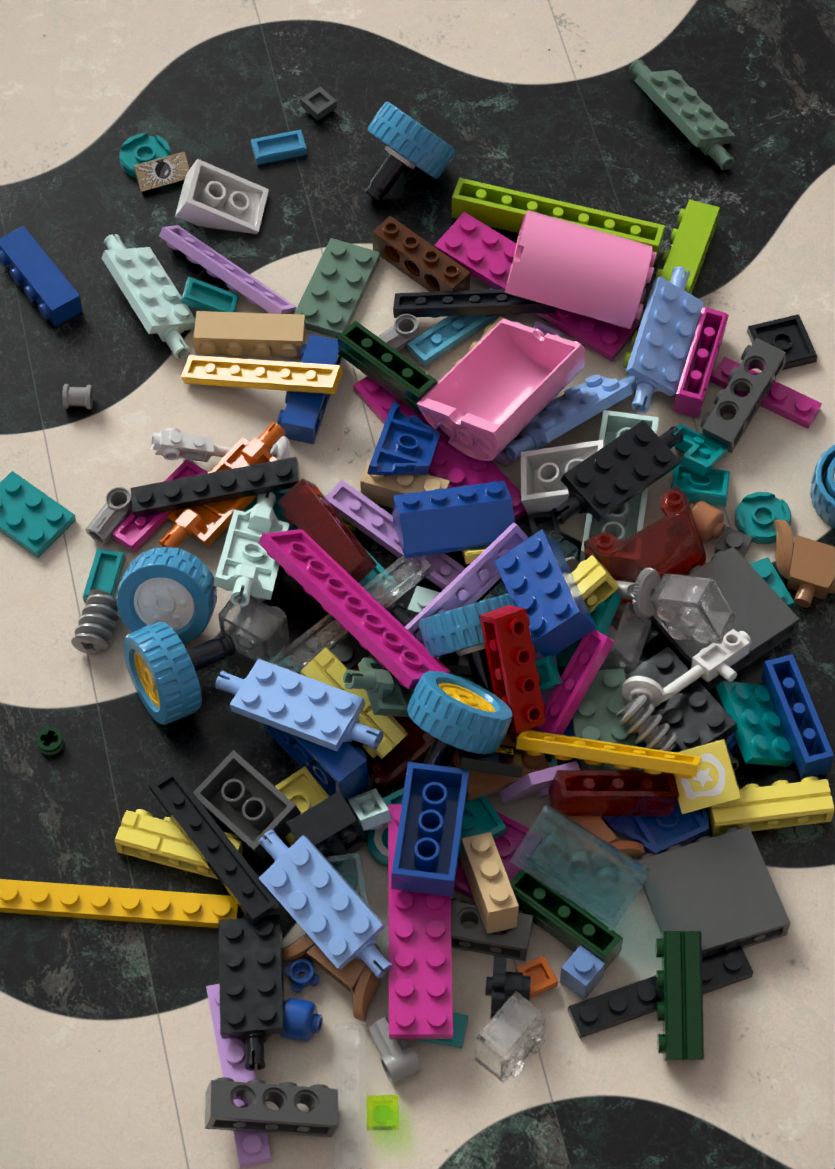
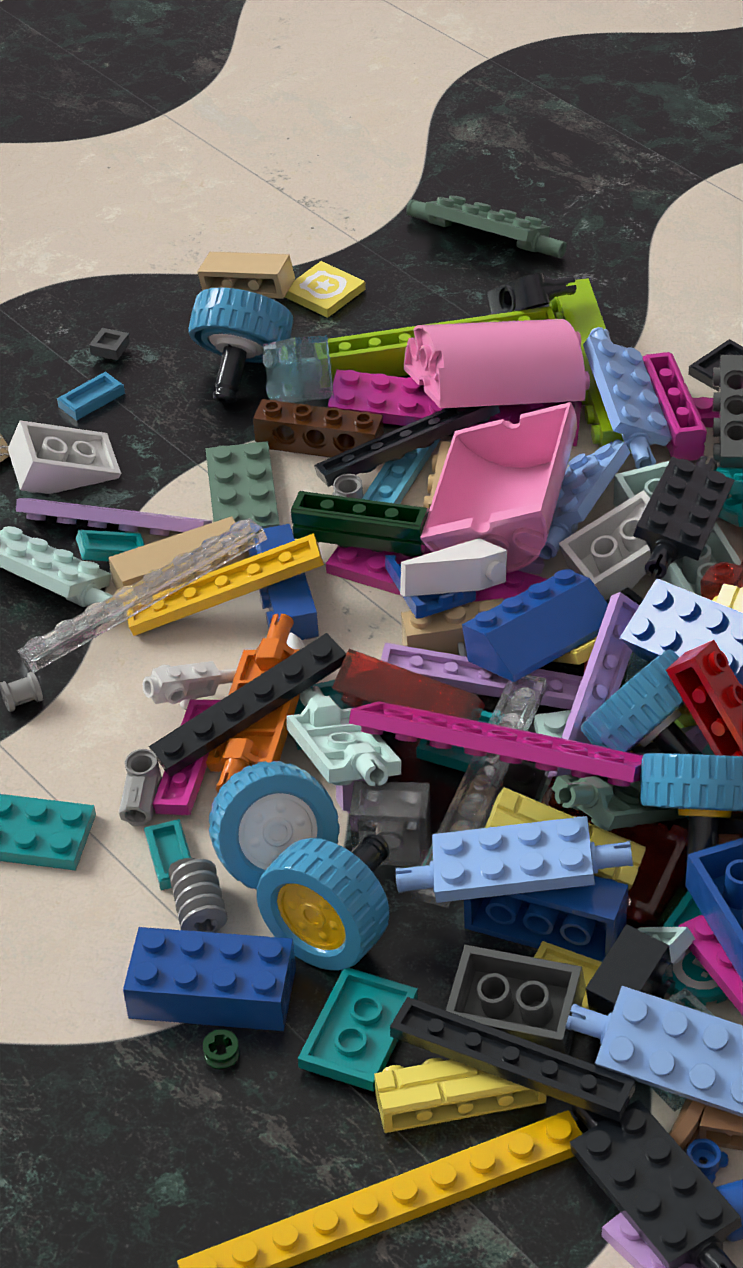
camera: 25 degrees left, 15 degrees down
none -> clear plate [17,518,267,673]
none -> blue brick [123,927,296,1031]
none -> tan brick [197,251,295,299]
none -> clear light blue brick [263,335,334,404]
none -> light yellow tile [285,261,366,318]
none -> teal plate [298,968,418,1092]
none -> white slope [400,538,507,597]
none -> black piece [487,273,577,315]

